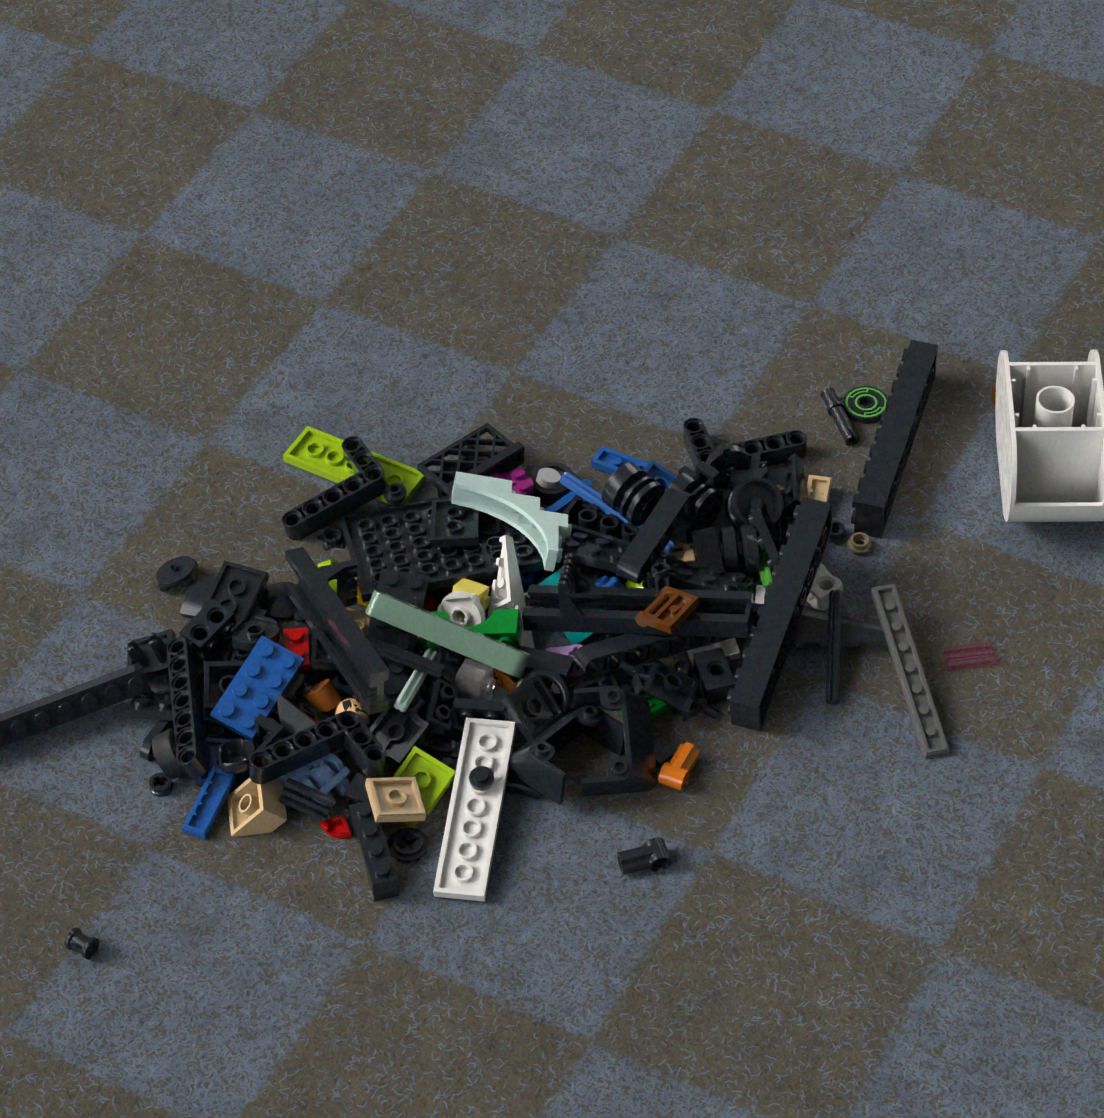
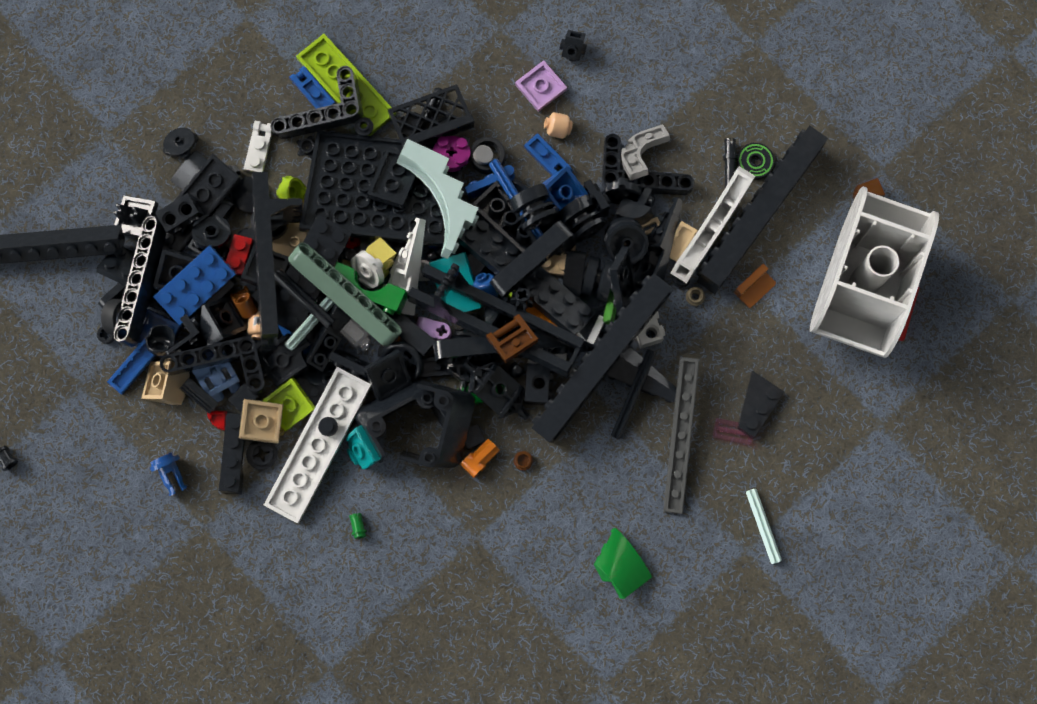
camera: 15 degrees right, 30 degrees up
black piece [617,837,672,875] -> none
none -> blue piece [150,452,187,496]
none -> white plate [244,121,273,172]
none -> blue plate [289,66,336,109]
none -> teal tile [346,425,381,469]
none -> green pin [349,513,367,539]
none -> reddish brown plate [514,451,533,471]
none -> lavender plate [515,60,567,112]
none -> light nougat head [544,112,573,139]
none -> black brick [559,30,587,61]
none -> green slope [594,528,652,599]
none -> light grey plate [621,124,670,180]
none -> white arch [671,166,755,283]
none -> dark orange panel [734,263,776,308]
none -> black wing [737,371,784,439]
none -> light aqua axle [746,489,782,564]

